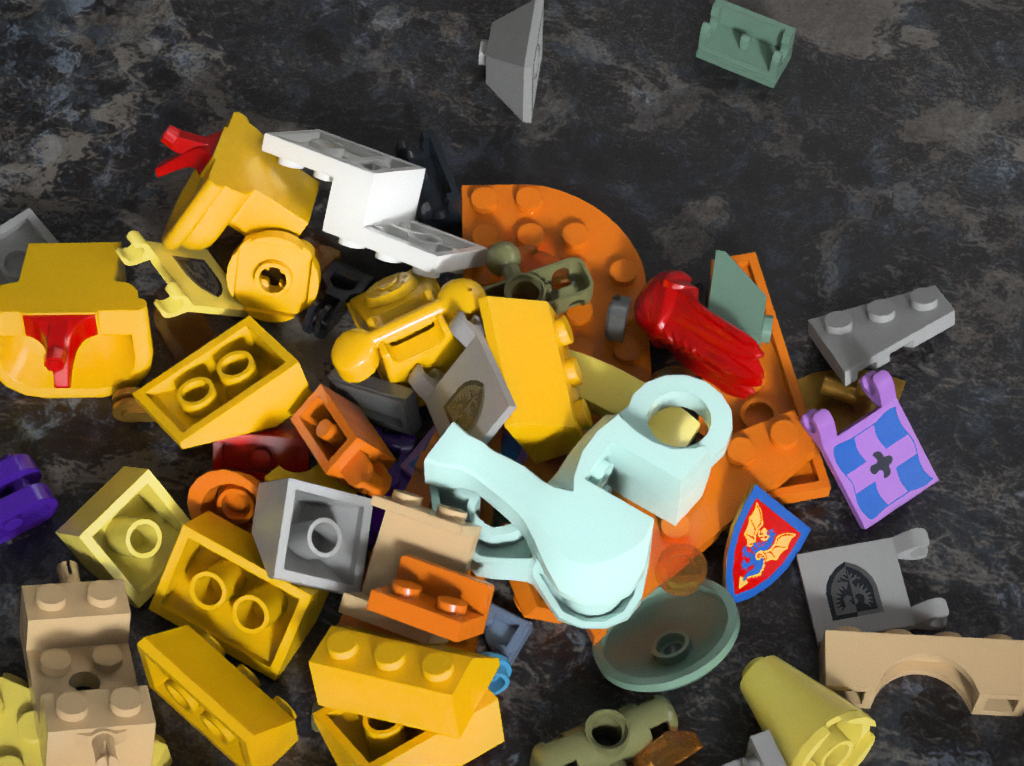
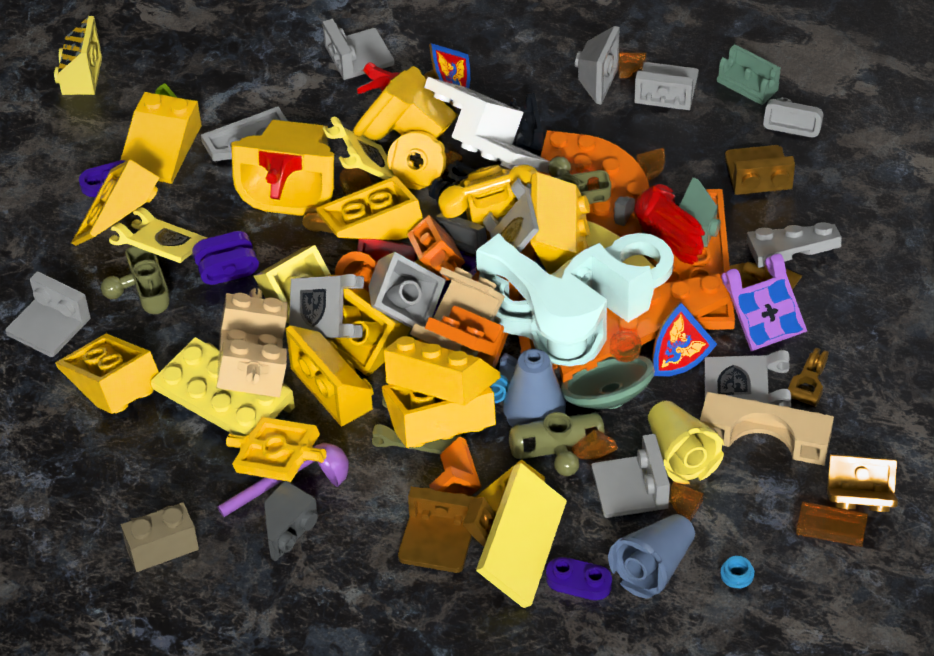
camera: 15 degrees right, 10 degrees down
none -> light grey flag [289,274,364,339]
none -> light grey bracket [322,19,394,80]
none -> shield [424,43,471,110]
none -> sand blue cone [503,349,566,427]
none -> clear orange tile [619,53,647,79]
none -> light grey bracket [635,62,699,110]
none -> clear orange tile [636,148,665,181]
none -> pearl gold bracket [725,145,795,195]
none -> light grey piece [763,97,823,137]
none -> pearl gold piece [788,348,829,407]

